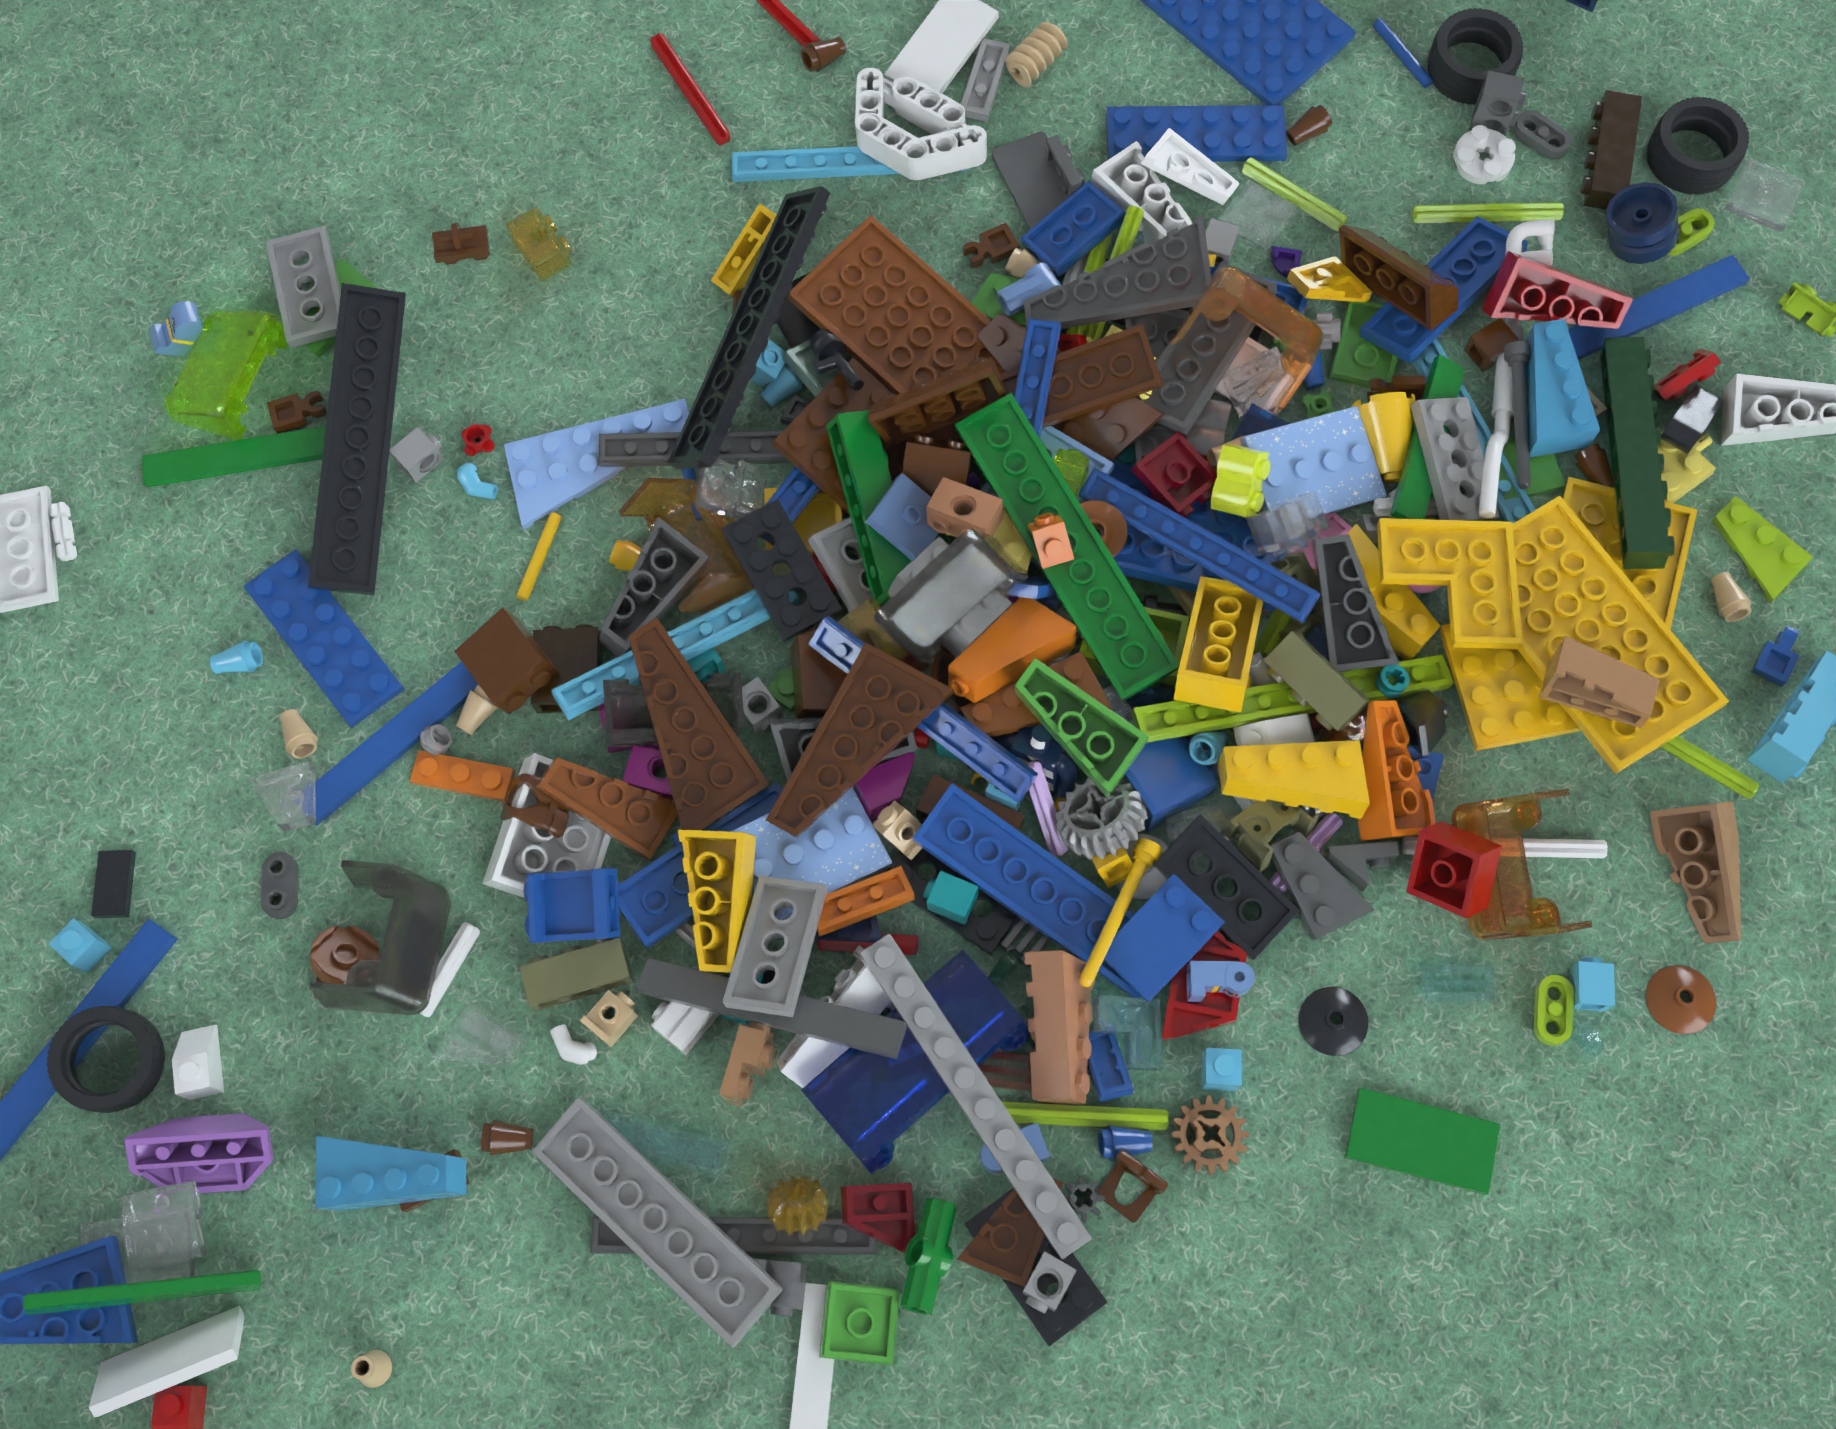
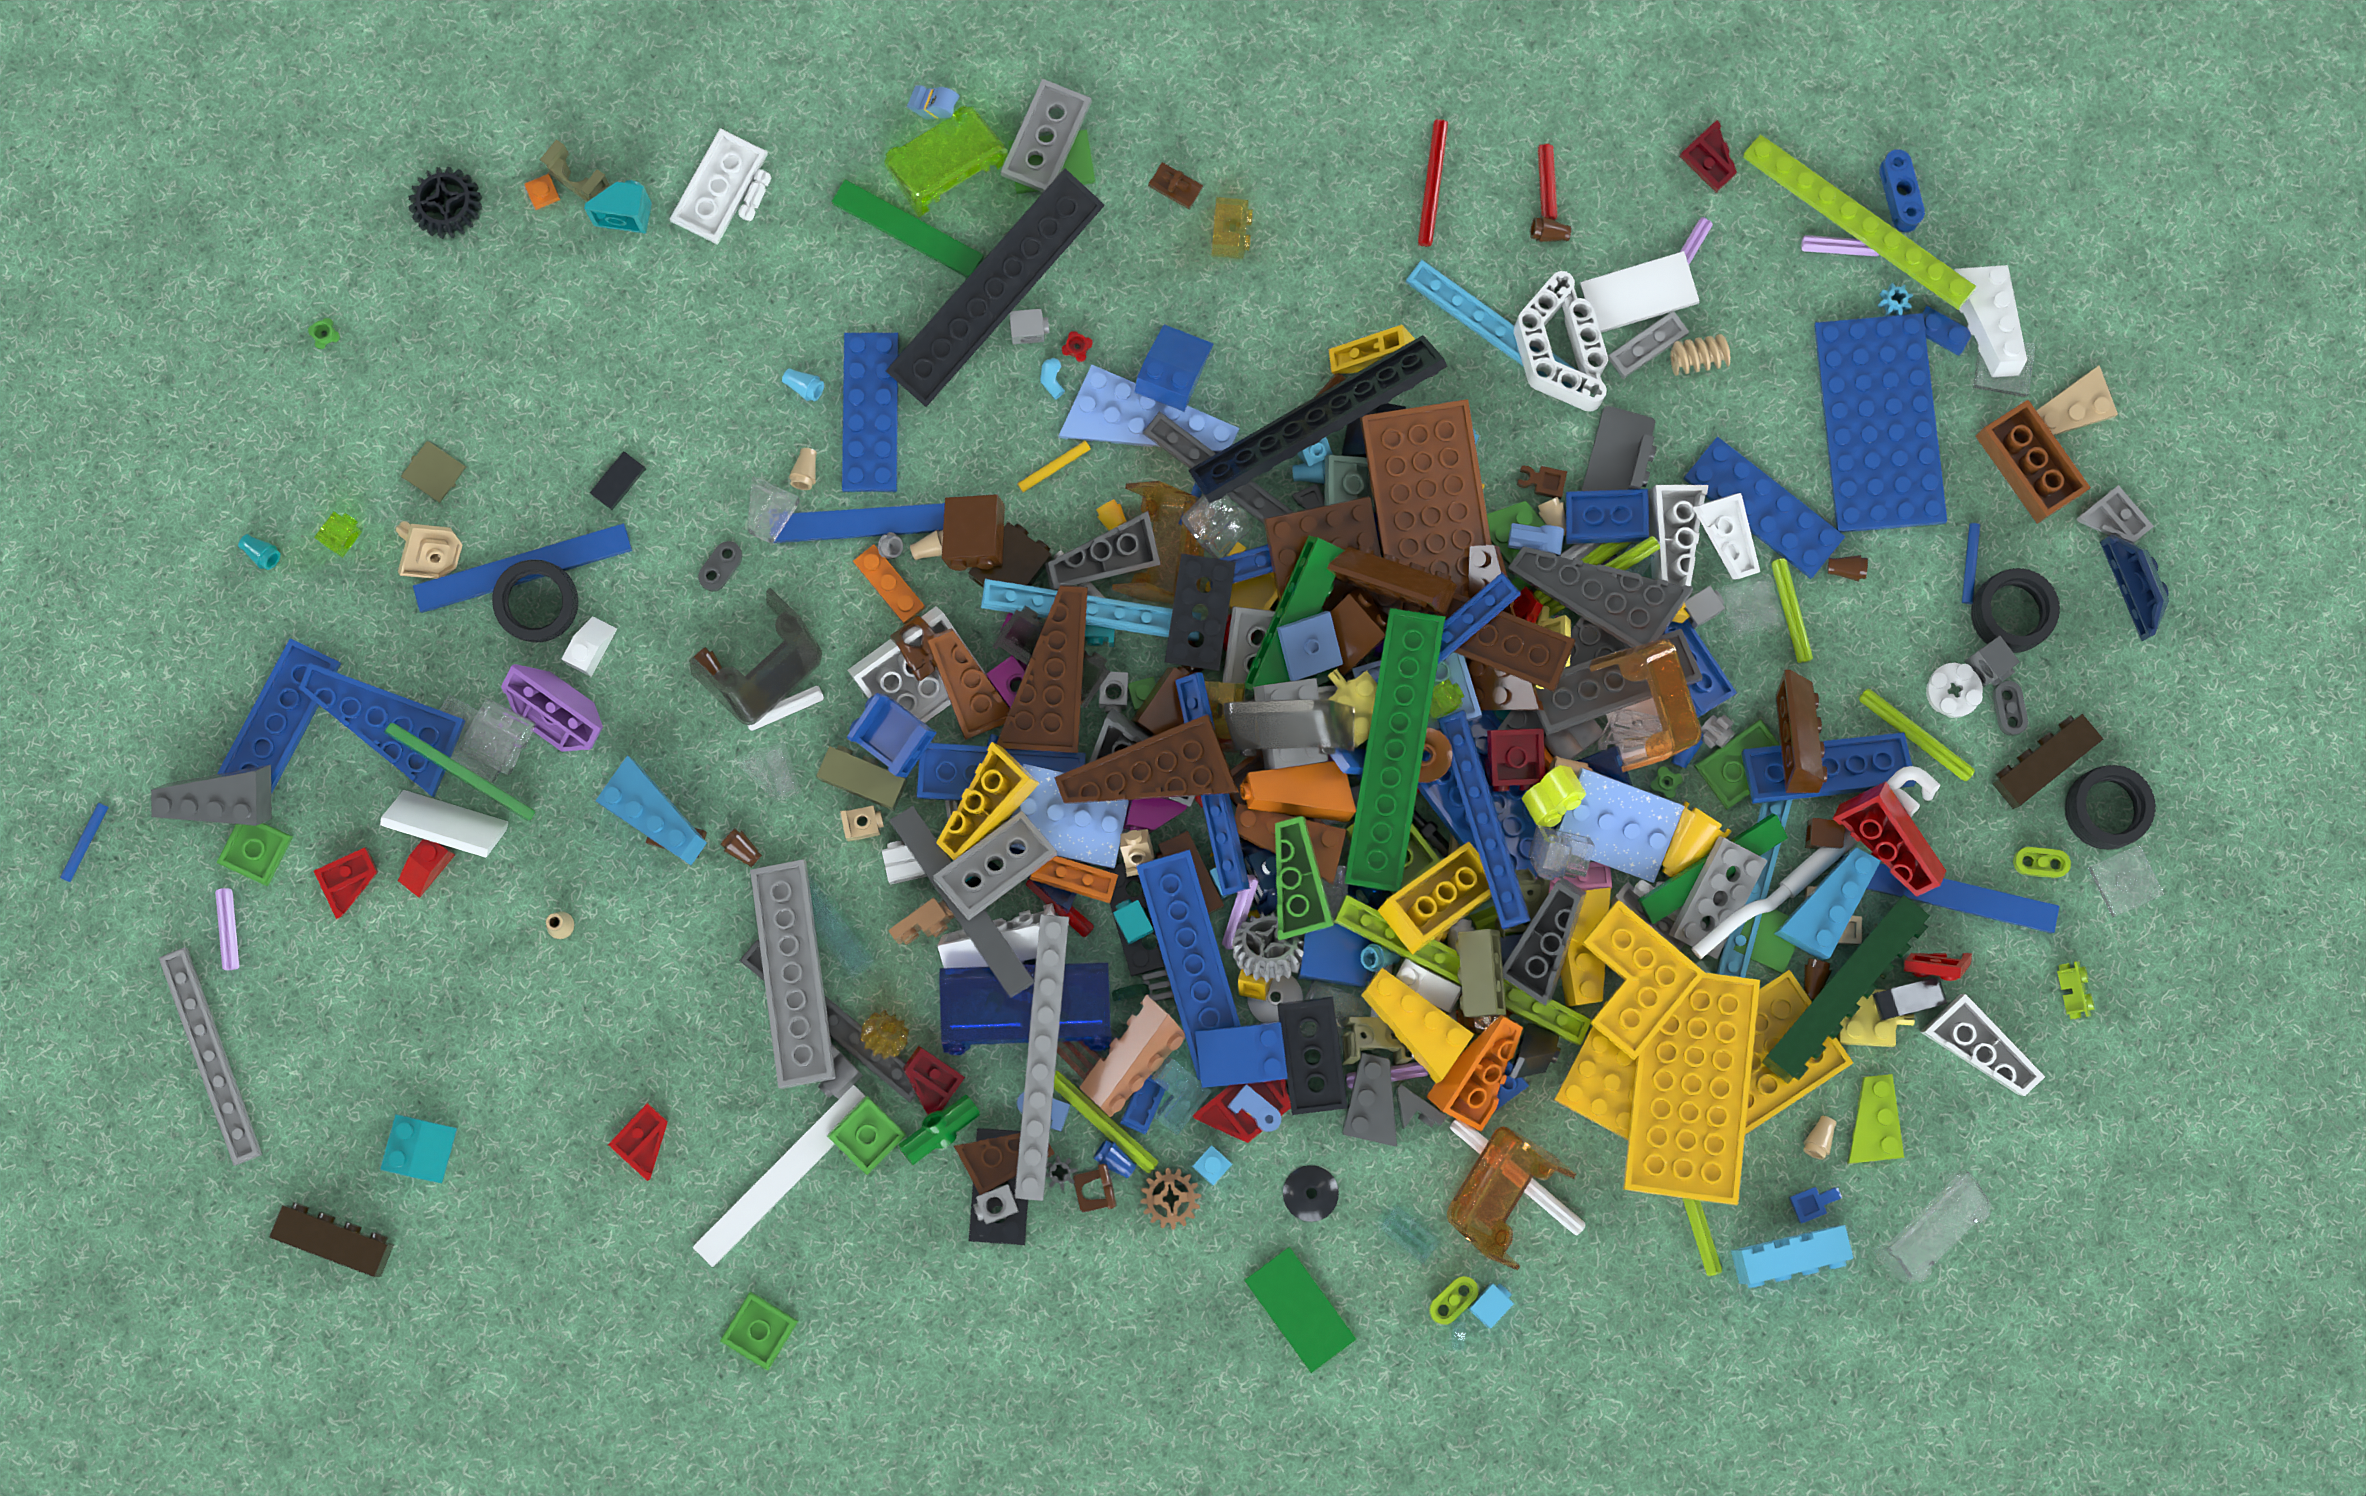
camera: 30 degrees right, 10 degrees up
medium azure brick [49,918,112,973] -> none
reddish brown plate [267,391,327,434] -> none
dark orange tile [309,925,380,989] -> none
white arm [550,1024,597,1065] -> none
black piece [810,329,864,391] -> none
nougat brick [926,477,1003,548] -> none
orange bracket [1028,513,1074,569] -> none
yellow piece [1079,838,1162,987] -> none
dark purple tile [1271,246,1302,278] -> none
yellow wing [1287,256,1372,303] -> none
reddish brown plate [1367,376,1426,403] -> none
teal bush [1375,664,1410,698] -> none
red brick [1406,821,1502,919] -> none
dark grey piece [1504,341,1531,489] -> none
medium nougat wedge [1539,636,1660,728] -> none
dark blue wheel [1606,182,1679,264] -> none
dark orange dish [1645,965,1716,1034] -> none
medium nougat wedge [1650,801,1741,943] -> none
none -> blue slope [1134,324,1213,412]

